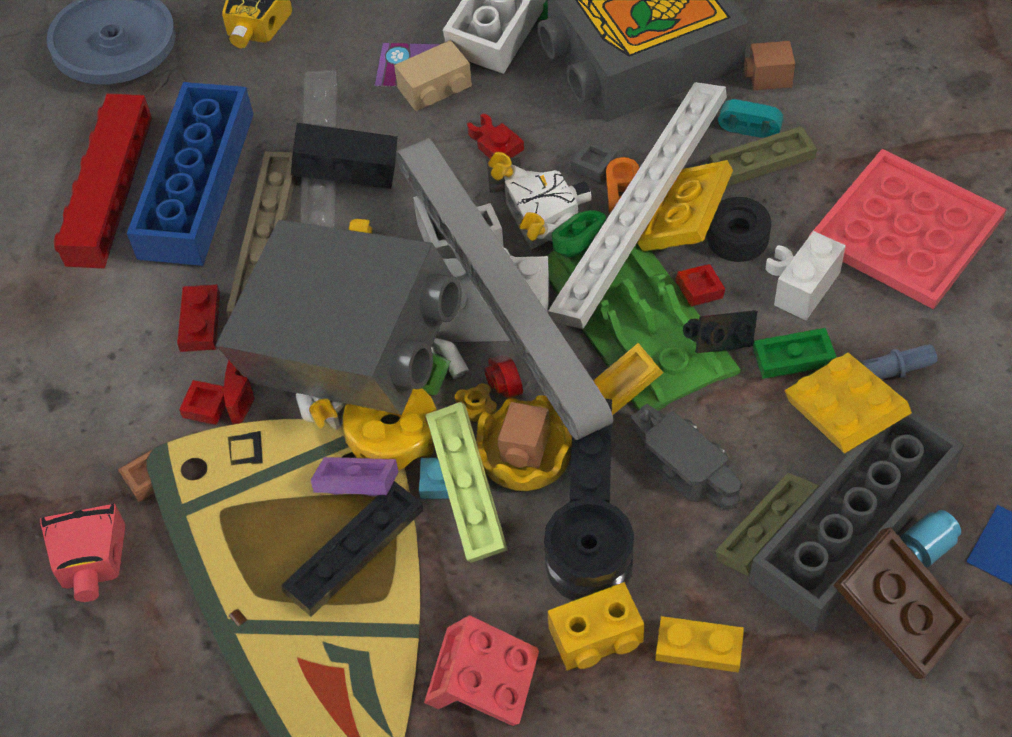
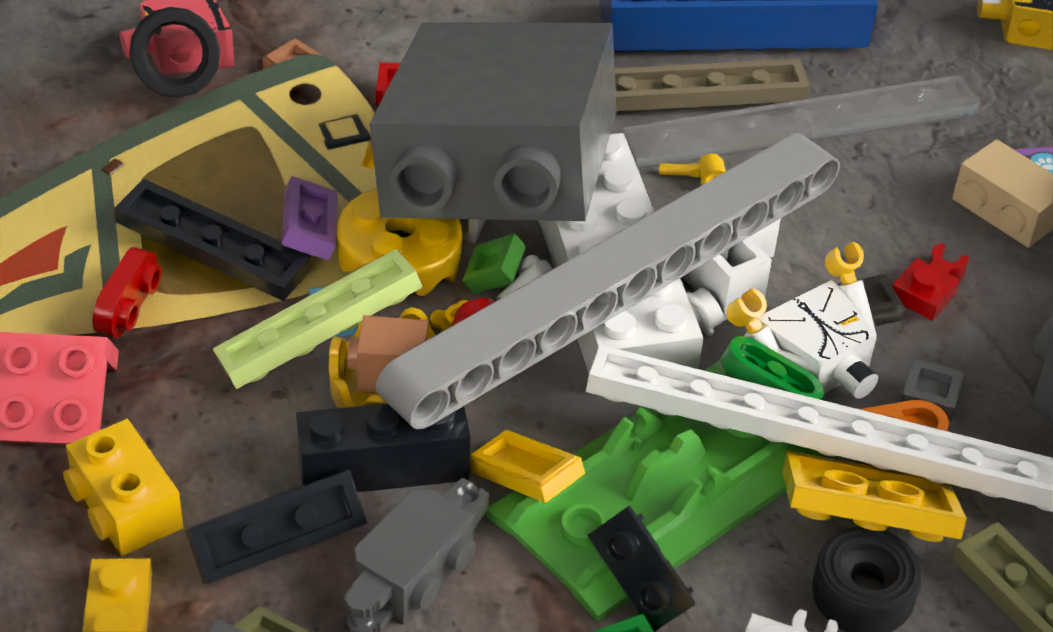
camera: 70 degrees right, 10 degrees down
black brick [291,122,398,189] -> none
black wheel [544,498,634,601] -> none
red plate [676,264,726,306] -> none
none -> red plate [92,247,162,338]
none -> black tyre [129,7,220,98]
none -> black plate [184,470,367,584]

